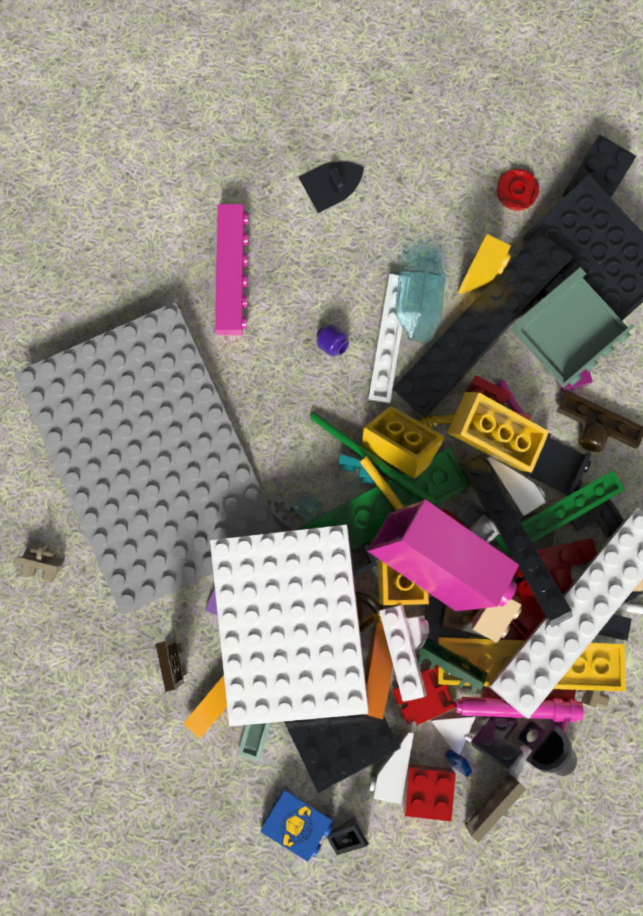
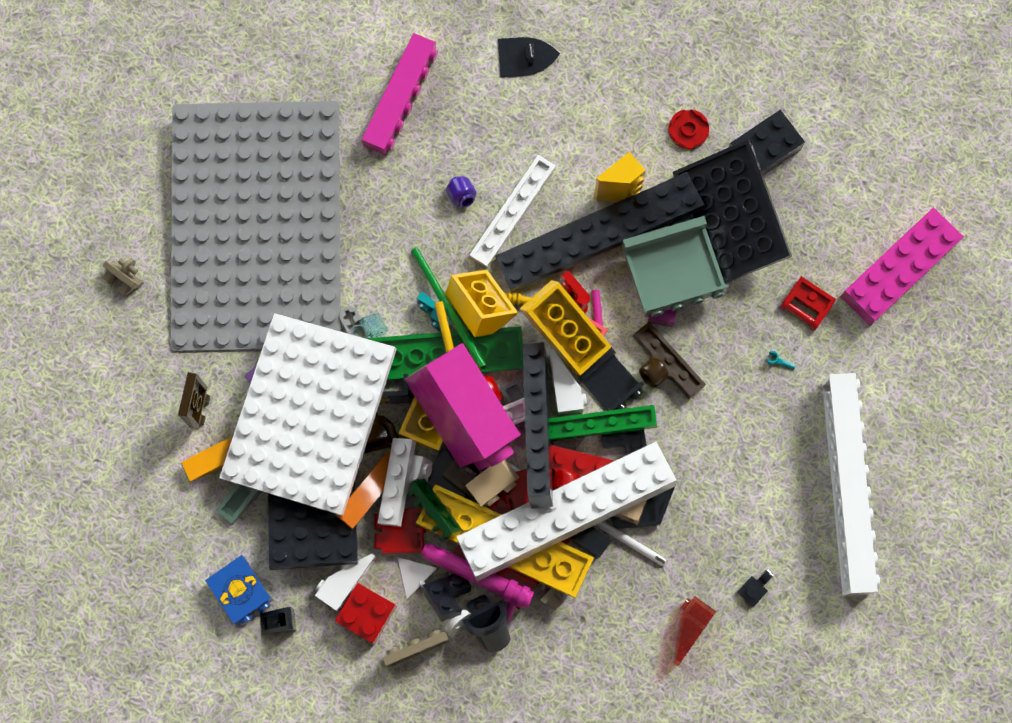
camera: 25 degrees right, 5 degrees down
clear light blue wedge [395,256,446,343] -> none
clear blue tile [444,749,472,777] -> none

